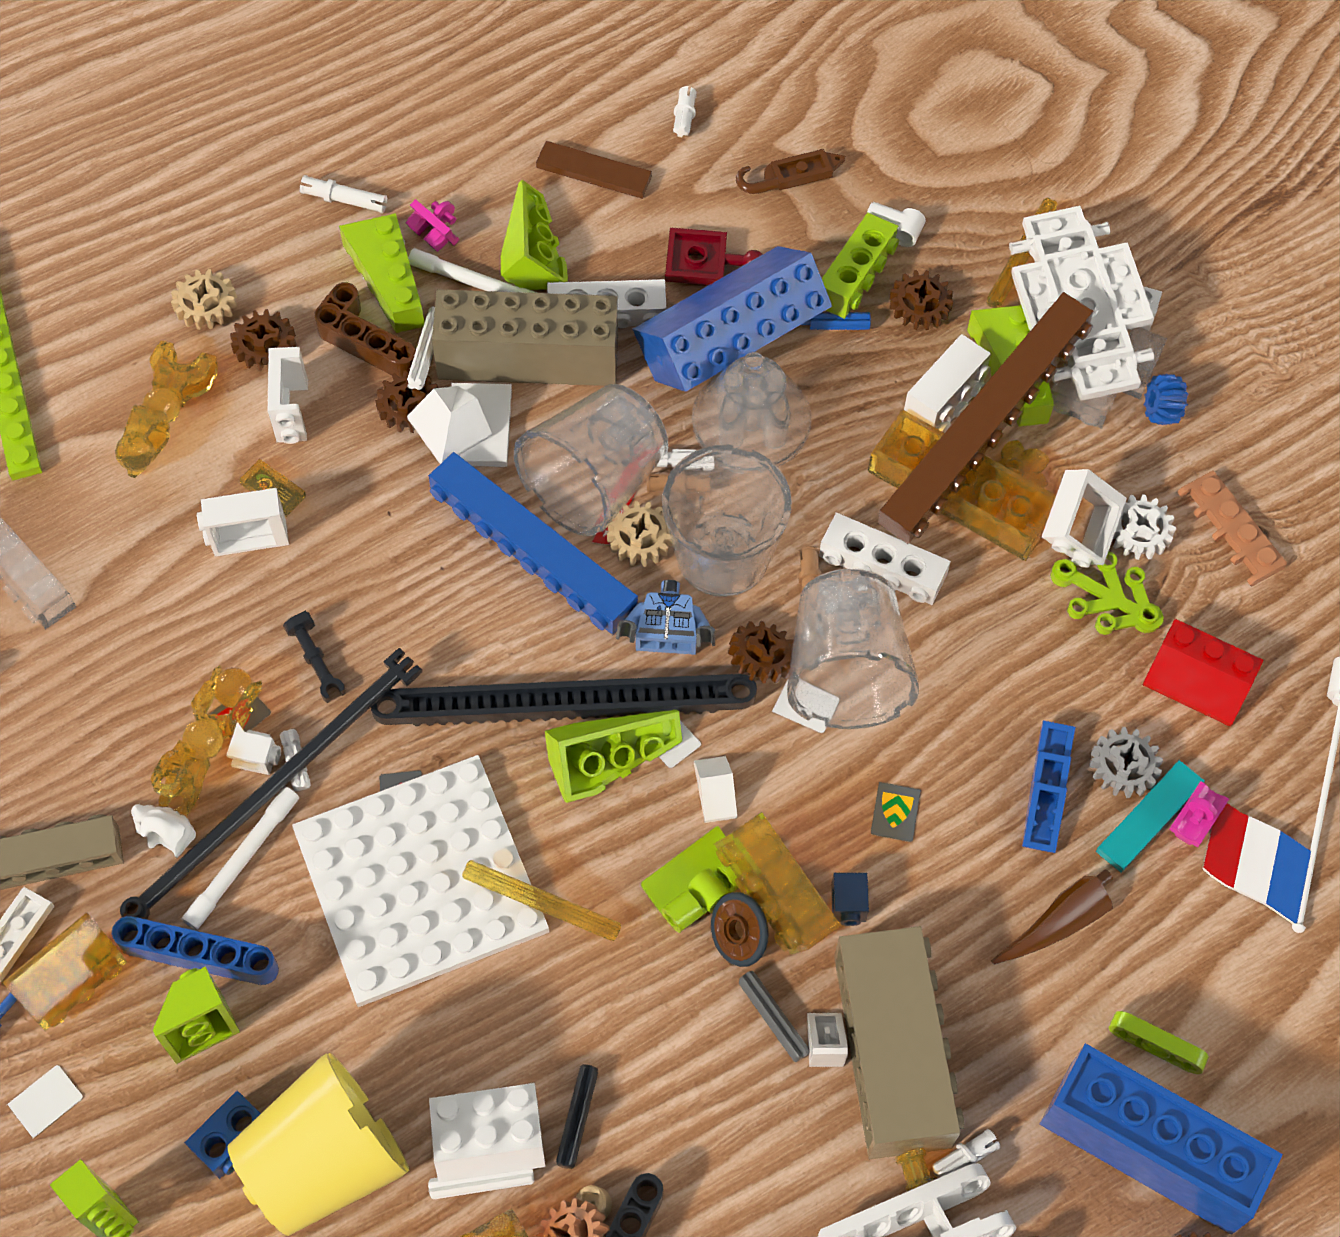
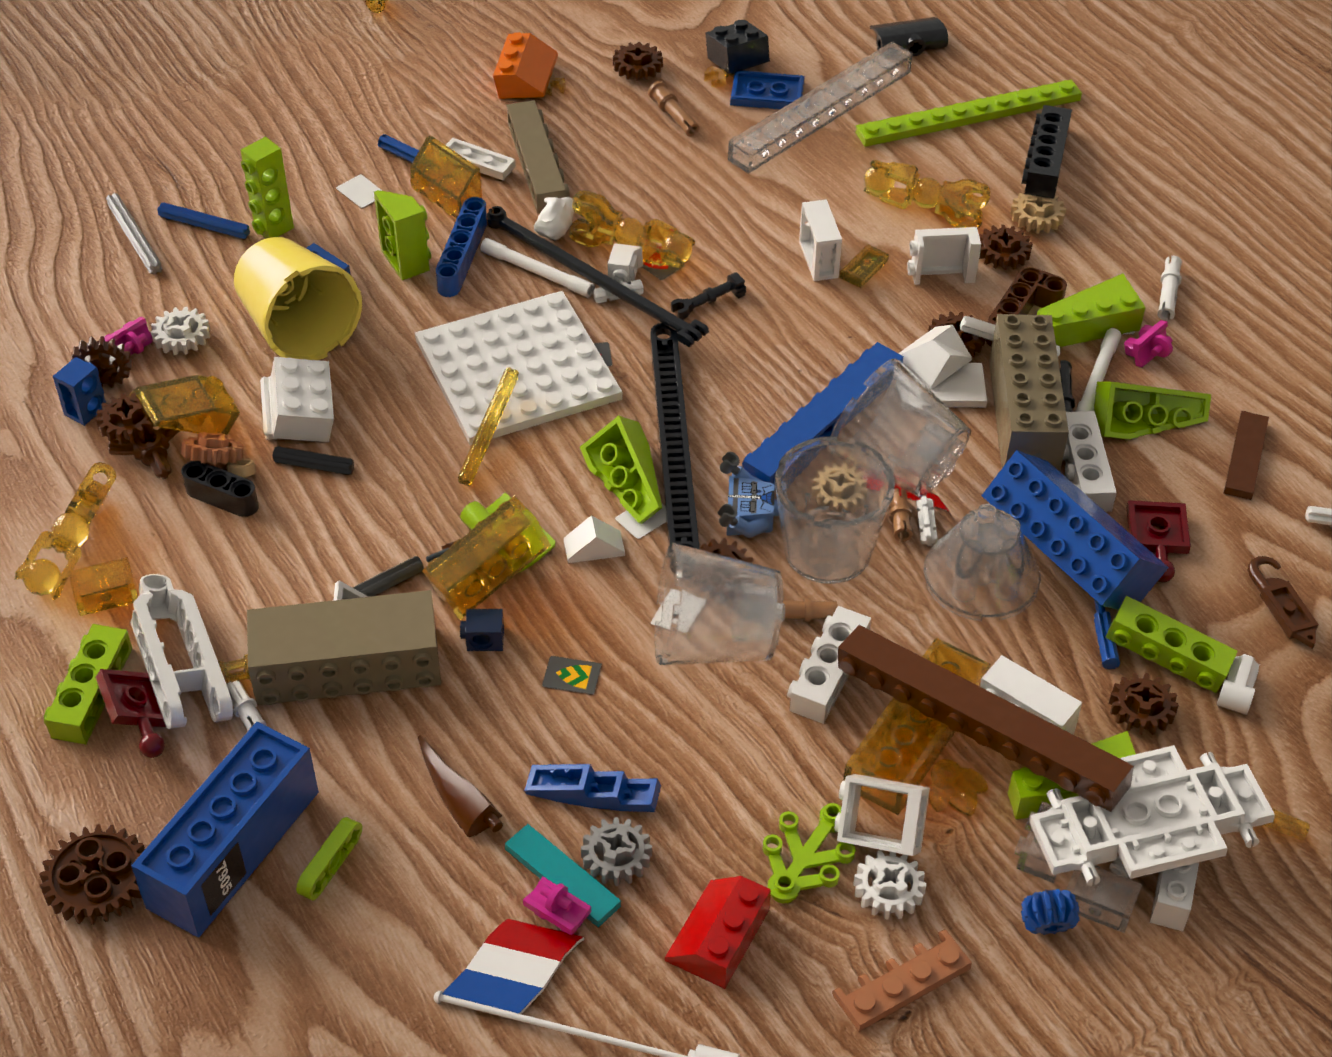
camera: 90 degrees right, 15 degrees down
none -> black brick [1021,105,1072,199]

